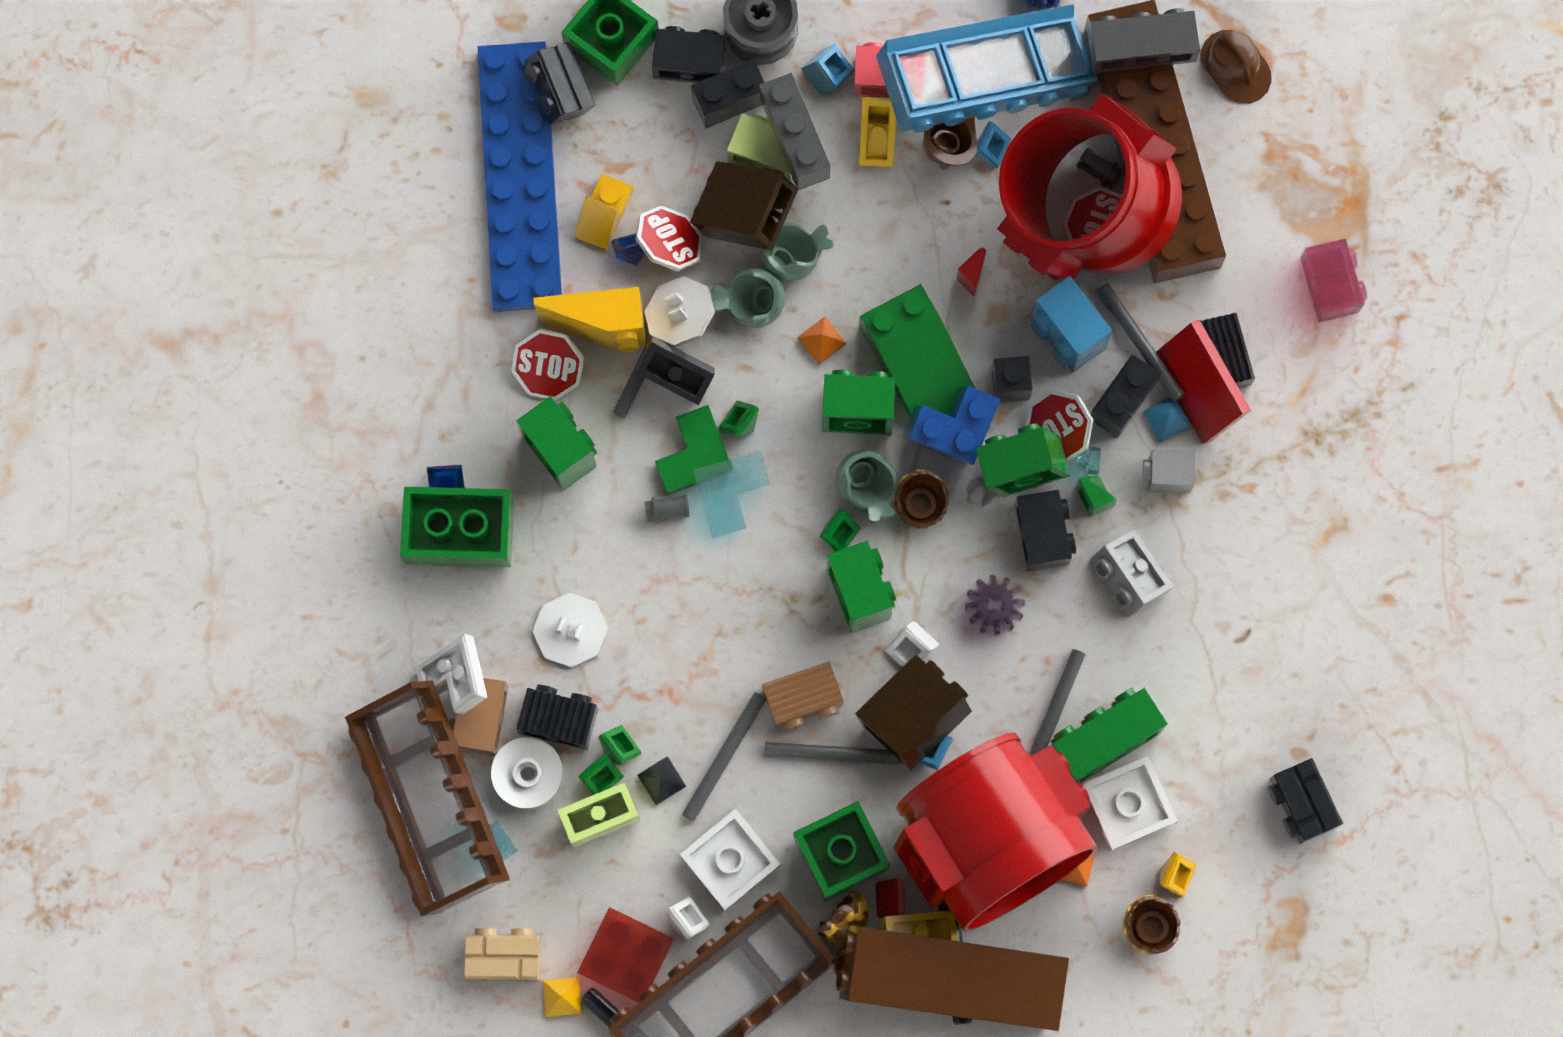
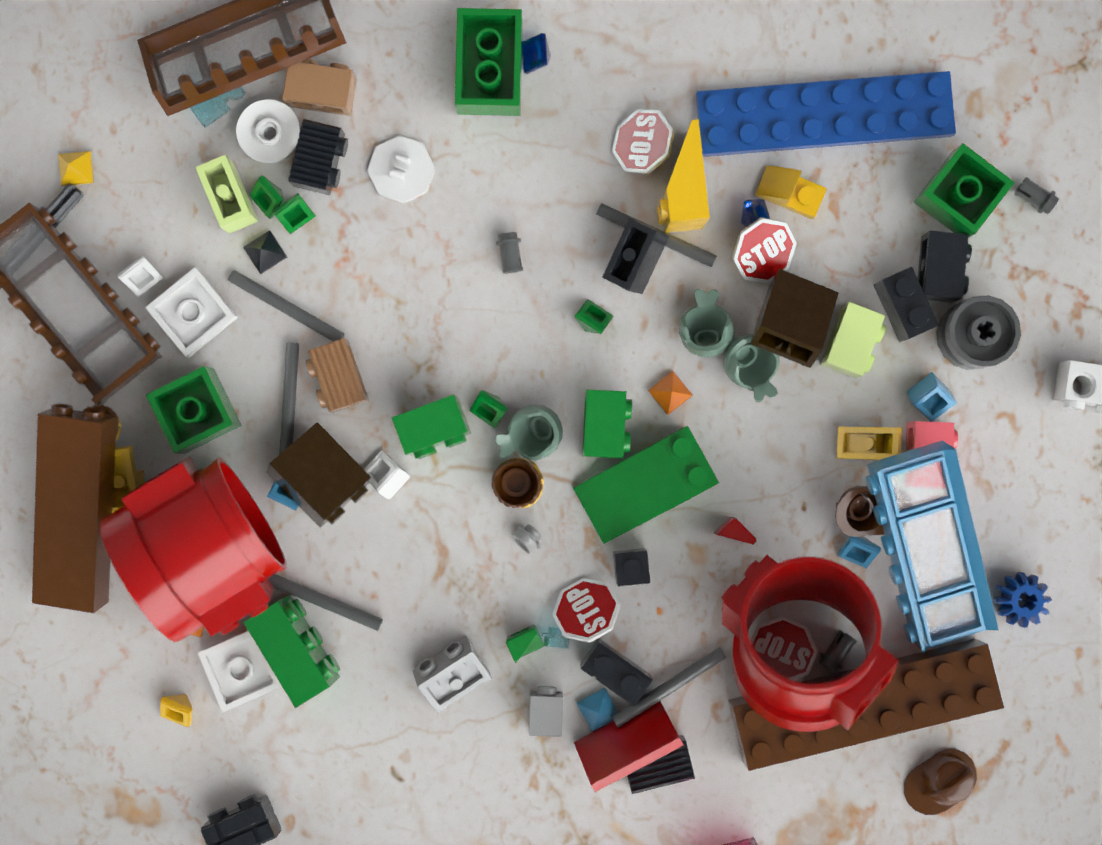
camera: 90 degrees right, 10 degrees up
white tile [415,634,487,715] -> none
tan brick [464,928,541,981] -> none
green brick [516,395,597,491] -> none
black brick [524,42,595,125] -> none
clear red plate [577,907,675,1003] -> none
white piece [644,276,715,347] -> none
green tile [655,405,733,495] -> none
clear light blue tile [693,451,770,538] -> none
dark grey brick [759,73,831,191] -> none
reddish brown hair [817,891,869,944] -> none
red slope [875,878,906,919] -> none
blue brick [903,386,1001,465] -> none
clear purple gear [964,575,1025,636] -> none
green brick [976,424,1071,497] -> none
black brick [1015,489,1076,572] -> none
dark azure brick [1031,276,1113,373] -> none
dark grey brick [1088,8,1200,73] -> none
reddish brown hair [1123,895,1181,955] -> none

